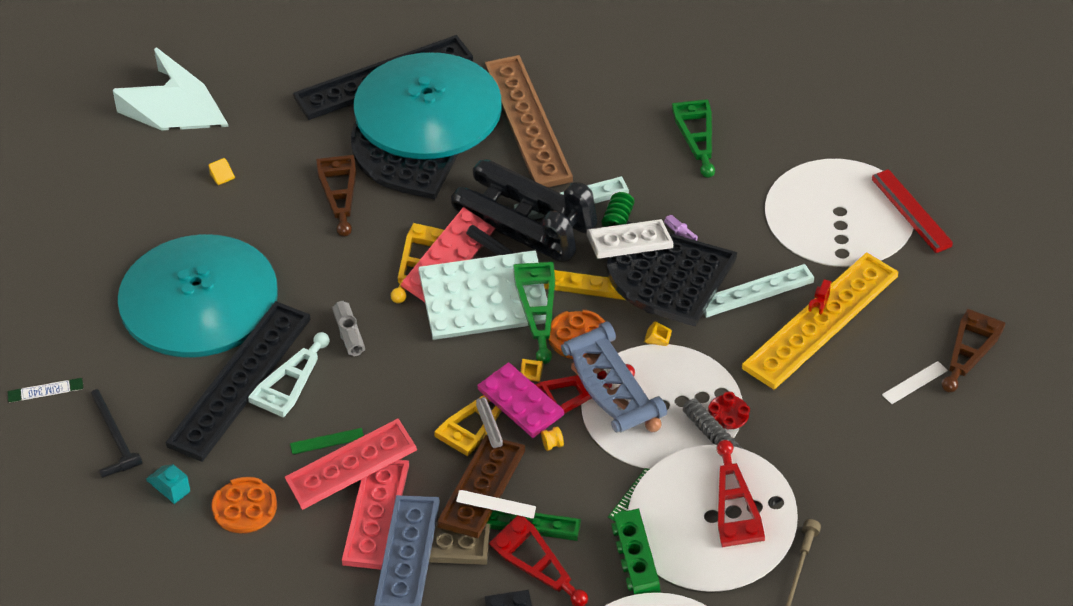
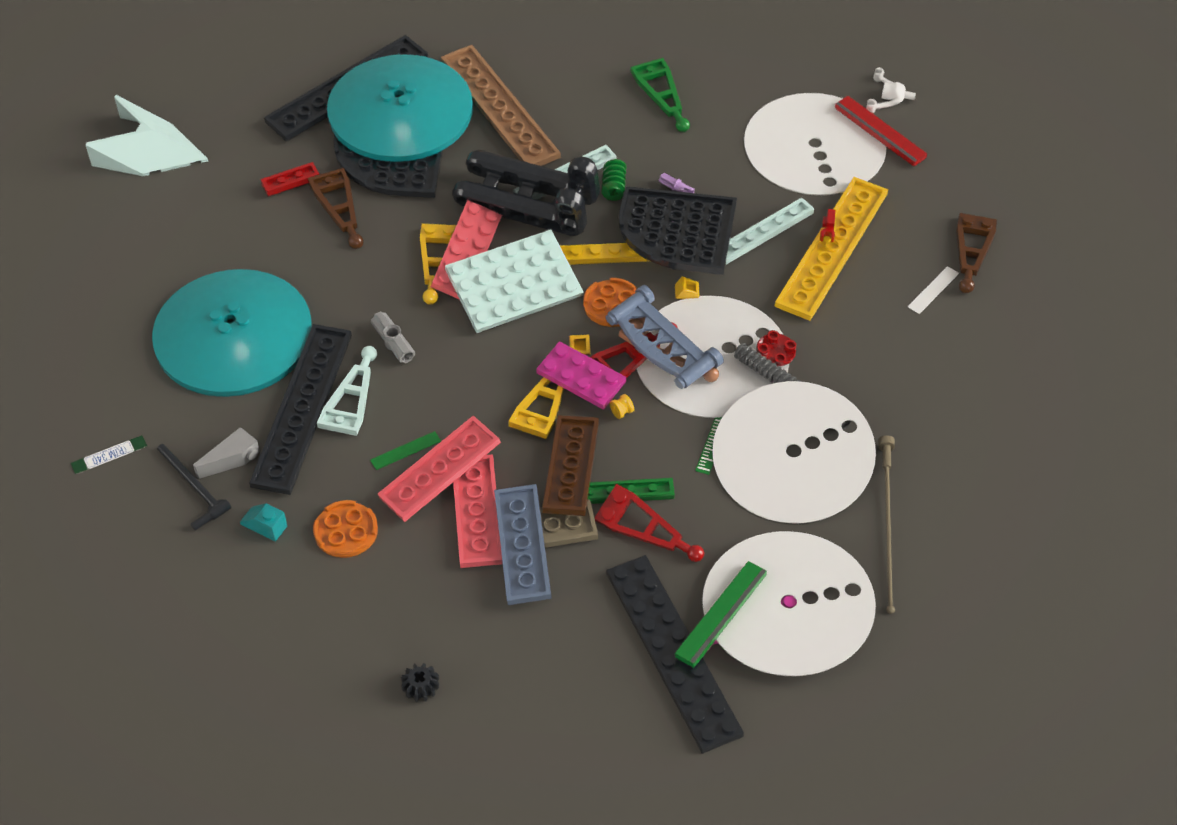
camera: 15 degrees left, 5 degrees up
yellow slope [208,158,235,185] -> none
white sticker [456,490,536,518] -> none
black axle [466,225,514,256] -> none
light grey axle [476,397,503,448] -> none
green plate [513,262,555,364] -> none
white tile [587,219,673,259] -> none
green brick [611,508,661,595] -> none
red plate [716,440,765,547] -> none
none -> light grey slope [193,427,260,479]
none -> red plate [261,162,320,196]
none -> white piece [866,68,916,113]

